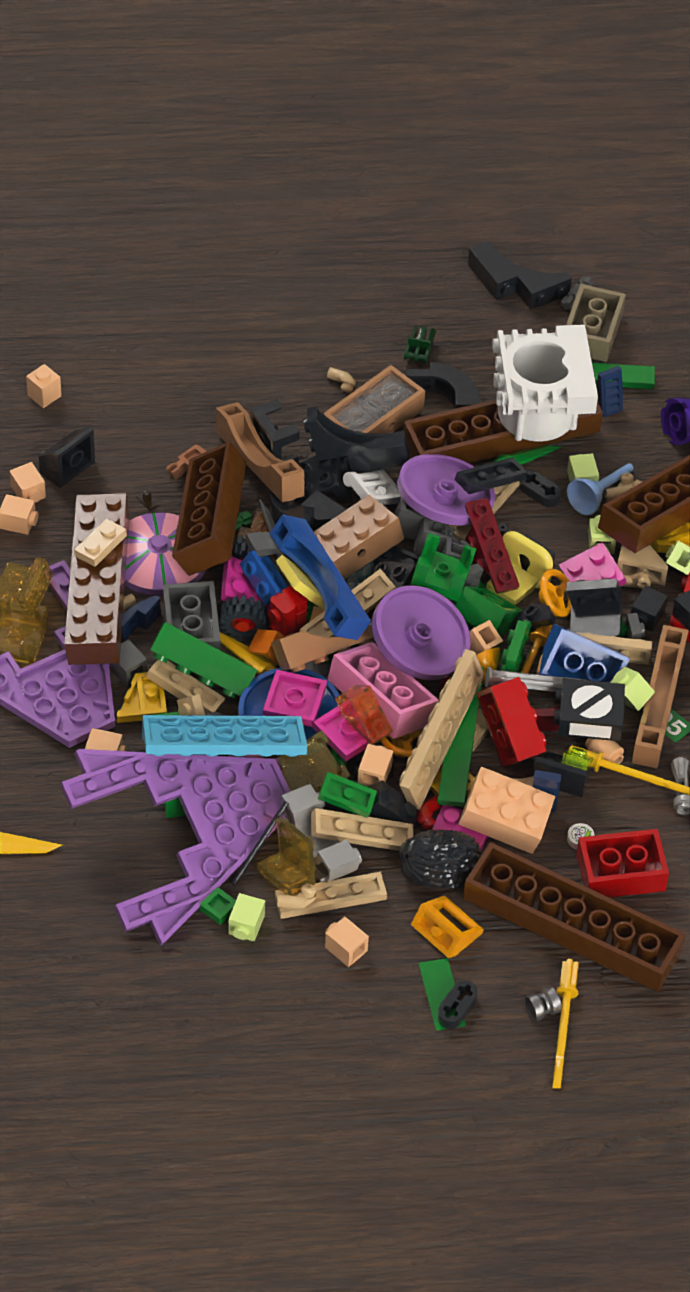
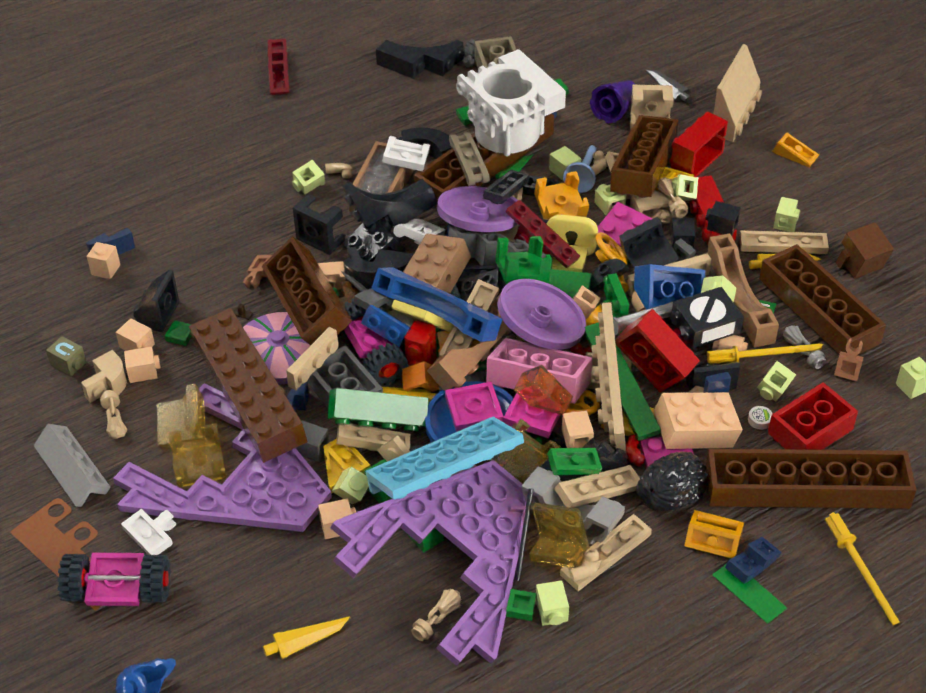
camera: 25 degrees left, 5 degrees down
tan plate [74,519,127,567] -> none
medium nougat arch [216,402,304,502] -> none
light nougat brick [325,917,369,967] -> none
dark green arm [403,325,436,365] -> none
black beam [438,980,478,1029] -> none
flat silver wheel [524,986,562,1022] -> none
clear neon green plate [561,748,593,770] -> none
none -> dark blue slope [86,228,135,255]
none -> green tile [165,320,192,346]
none -> dark red slope [267,38,290,95]
none -> tan plate [286,327,339,390]
none -> yellowish green brick [292,160,325,194]
none -> light nougat brick [318,261,346,292]
none -> yellowish green brick [332,467,369,504]
none -> white plate [383,136,430,171]
none -> tan piece [411,589,461,641]
none -> dark tan plate [449,132,490,186]
none -> light orange panel [534,171,589,220]
none -> tan piece [657,177,688,218]
none -> dark blue slope [725,537,782,584]
none -> yellowish green brick [757,361,796,402]

